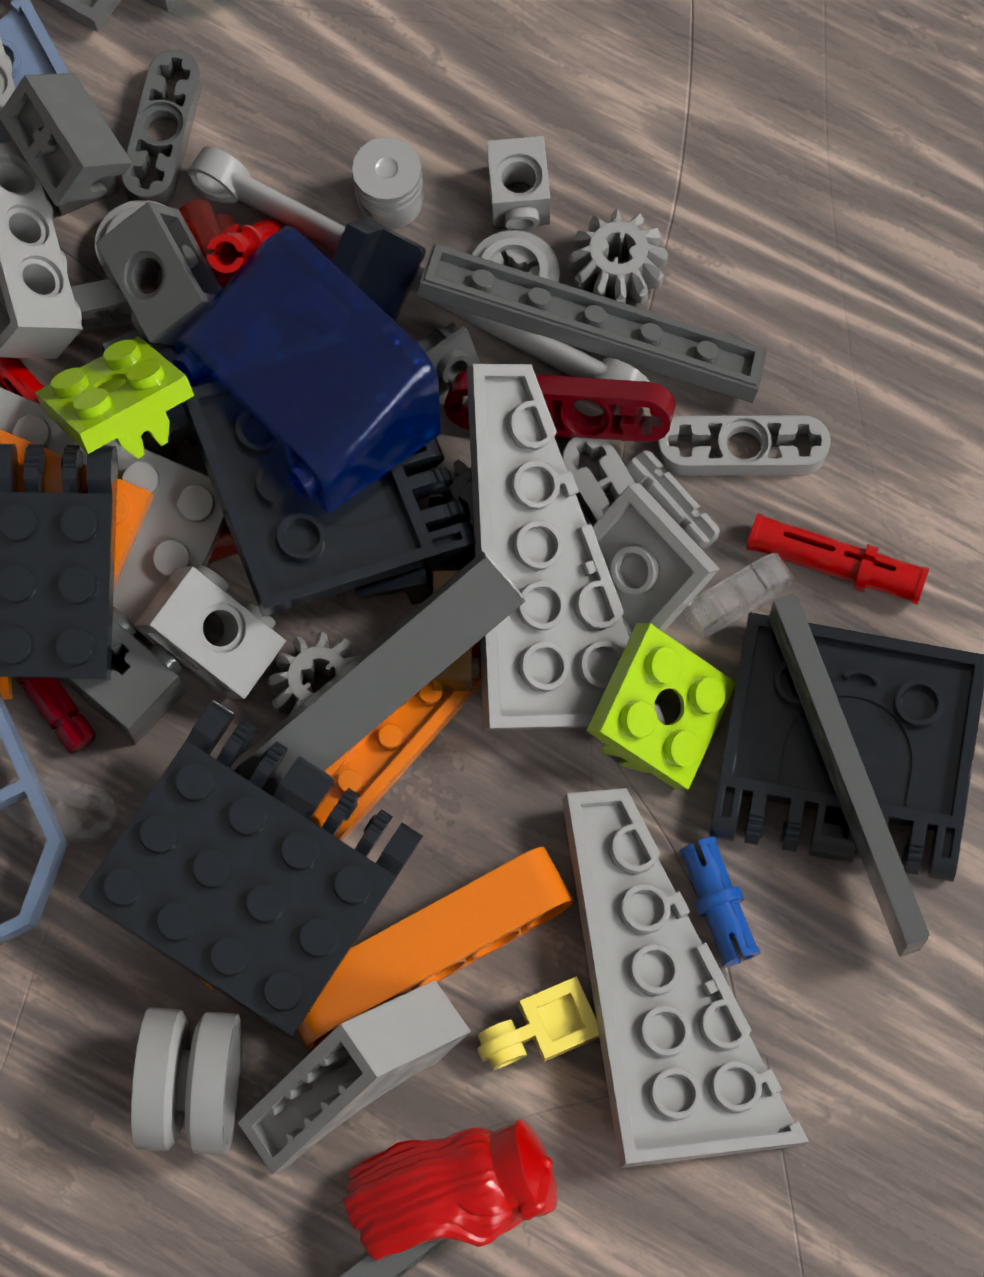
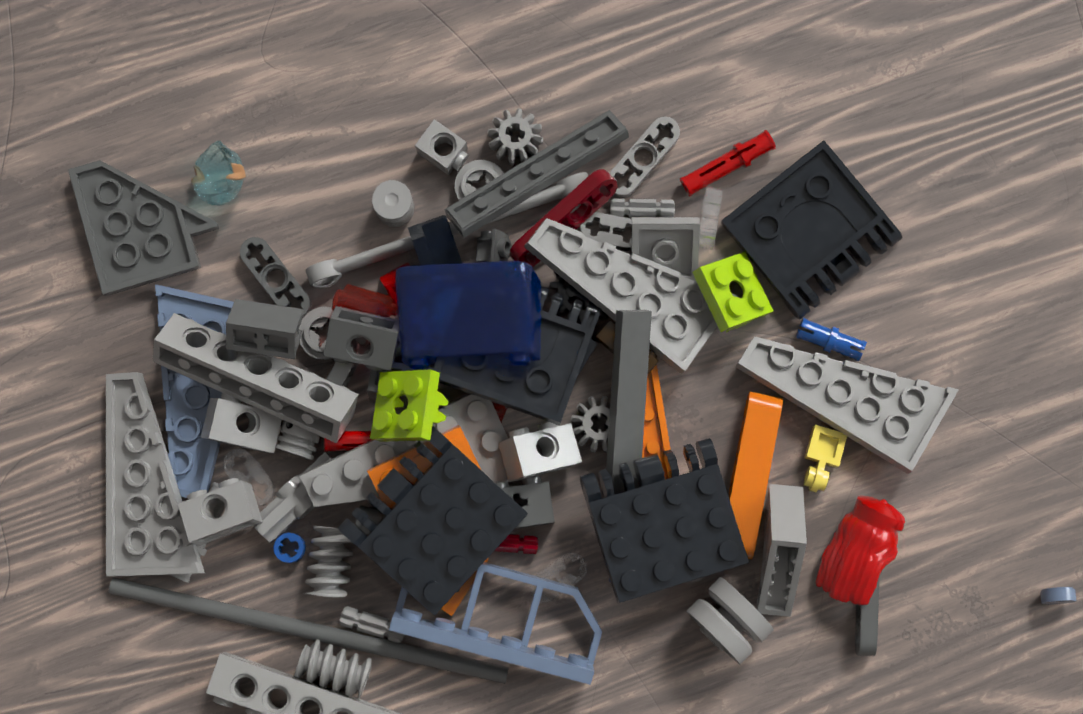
camera: 50 degrees left, 10 degrees up
red pin [207,218,287,273] -> none
dark grey tile [768,593,930,957] -> none

